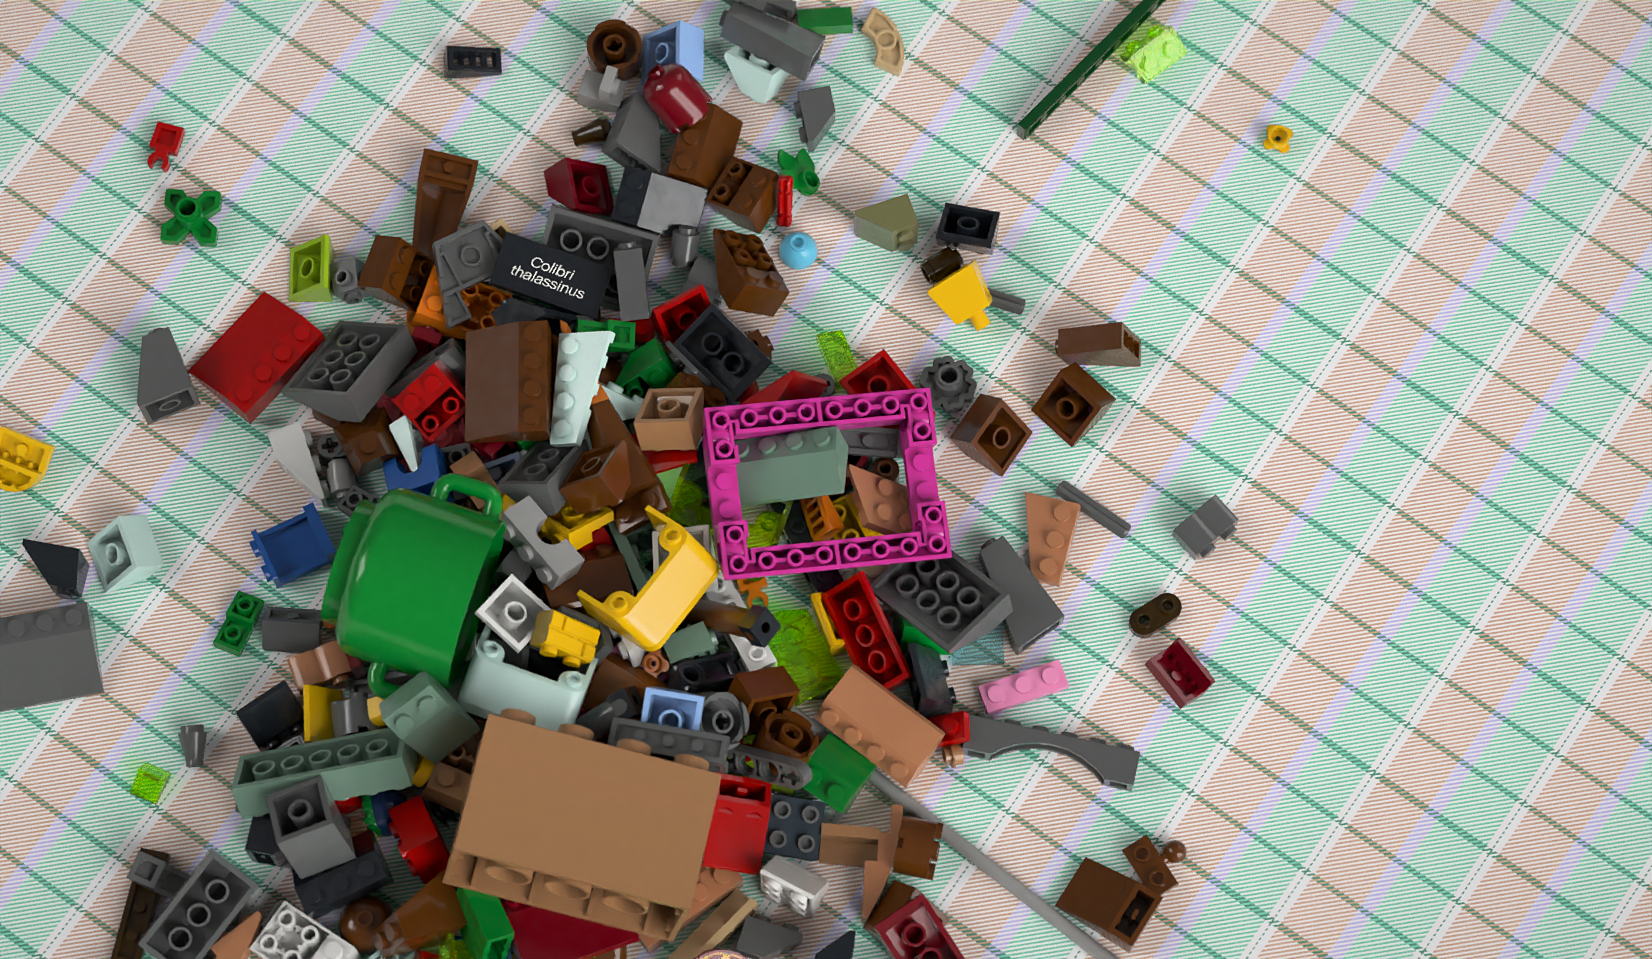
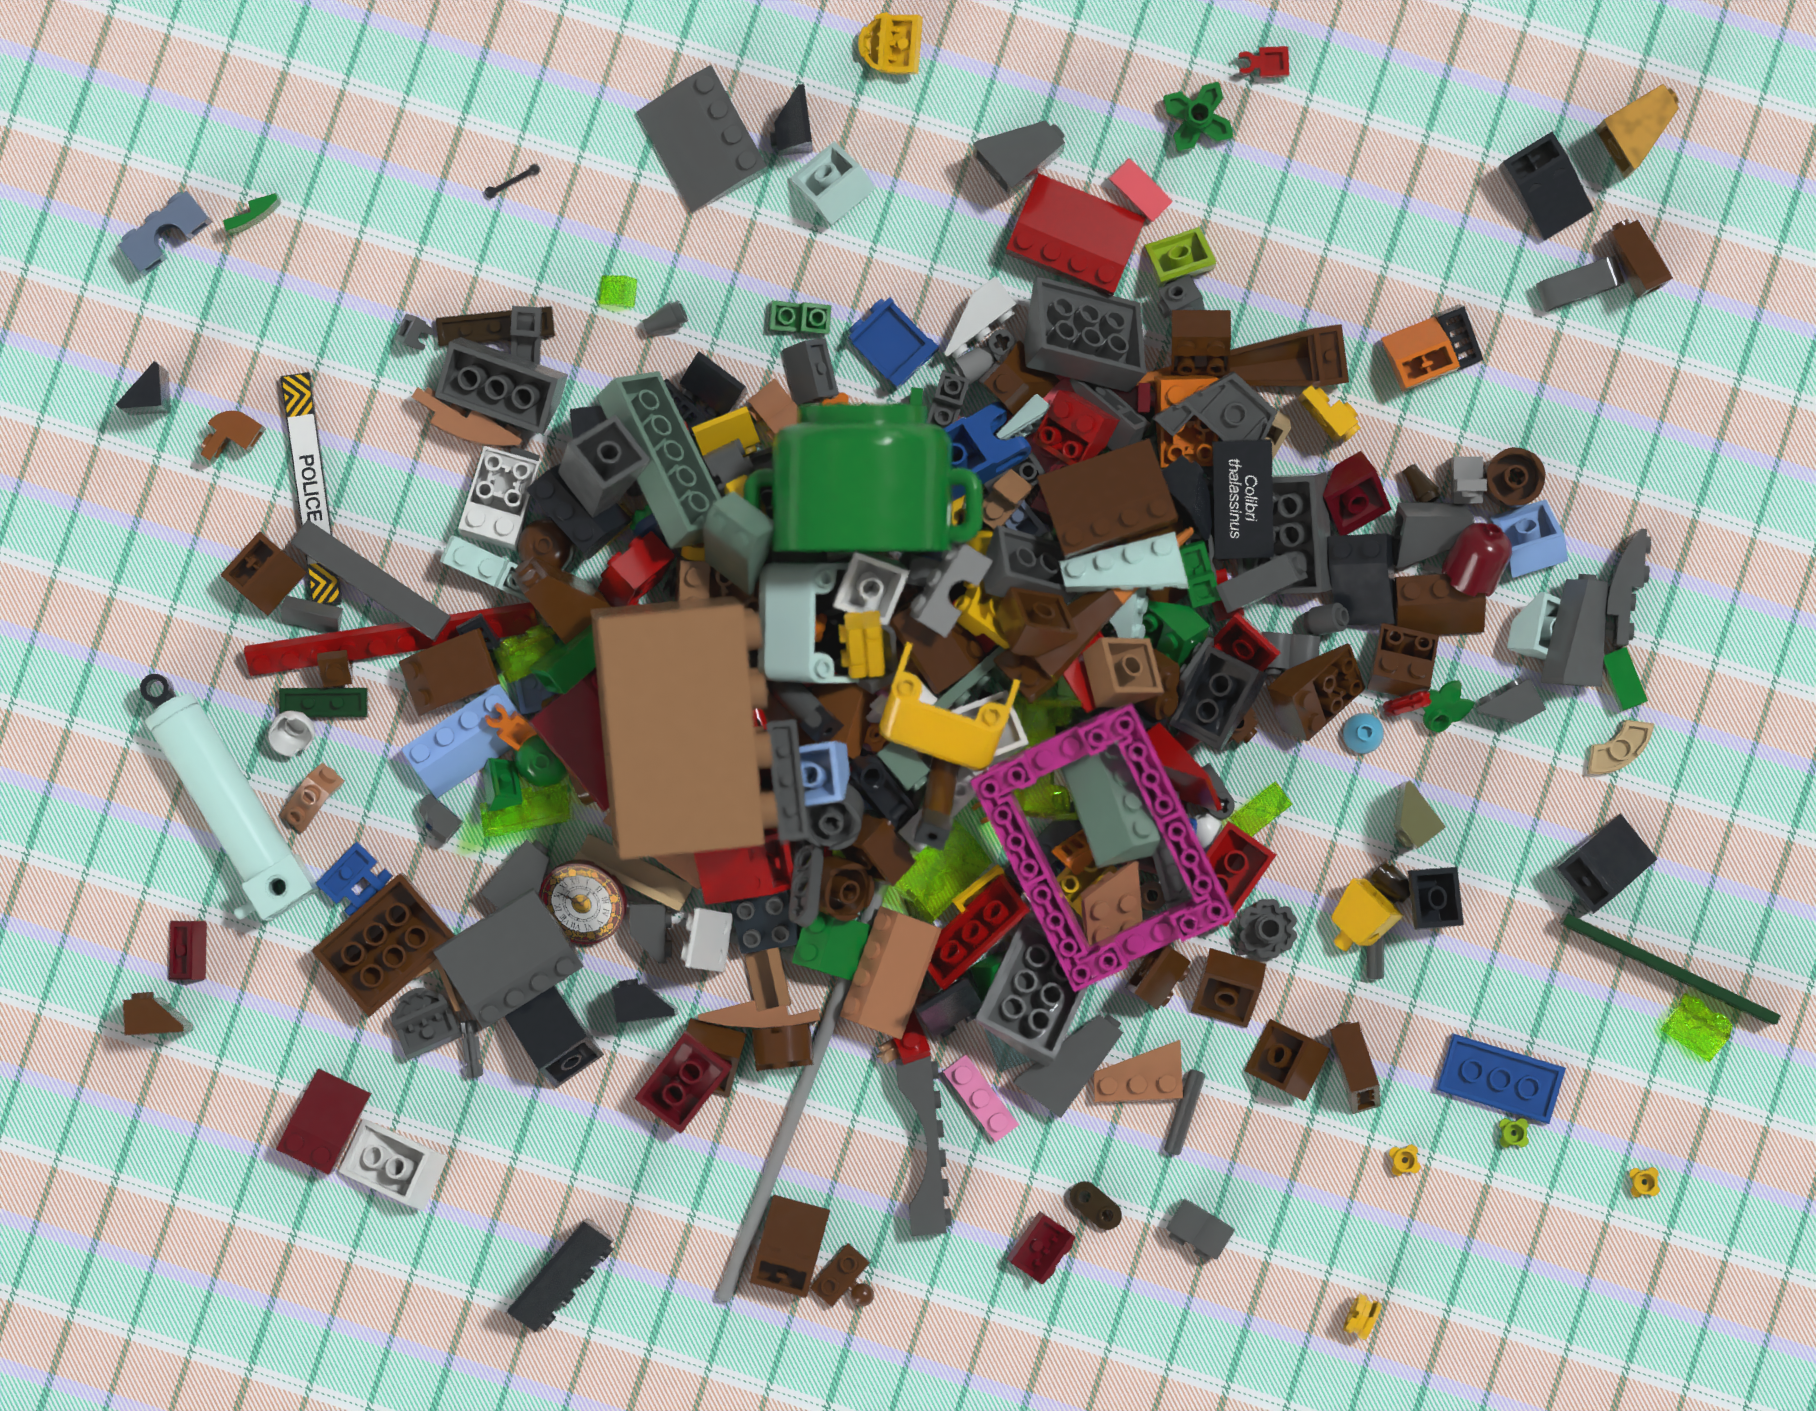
camera: 75 degrees right, 15 degrees up
none -> black hinge [485,164,540,199]
none -> coral slope [1108,158,1173,222]
none -> reddish brown slope [1125,944,1191,1010]
none -> yellow plate [1298,385,1361,443]
none -> yellow wheel [1343,1293,1382,1341]
none -> orange slope [1380,316,1460,392]
none -> yellow plate [1389,1144,1421,1176]
none -> blue tile [1435,1033,1566,1124]
none -> lime plate [1499,1118,1529,1148]
none -> black slope [1552,813,1657,914]

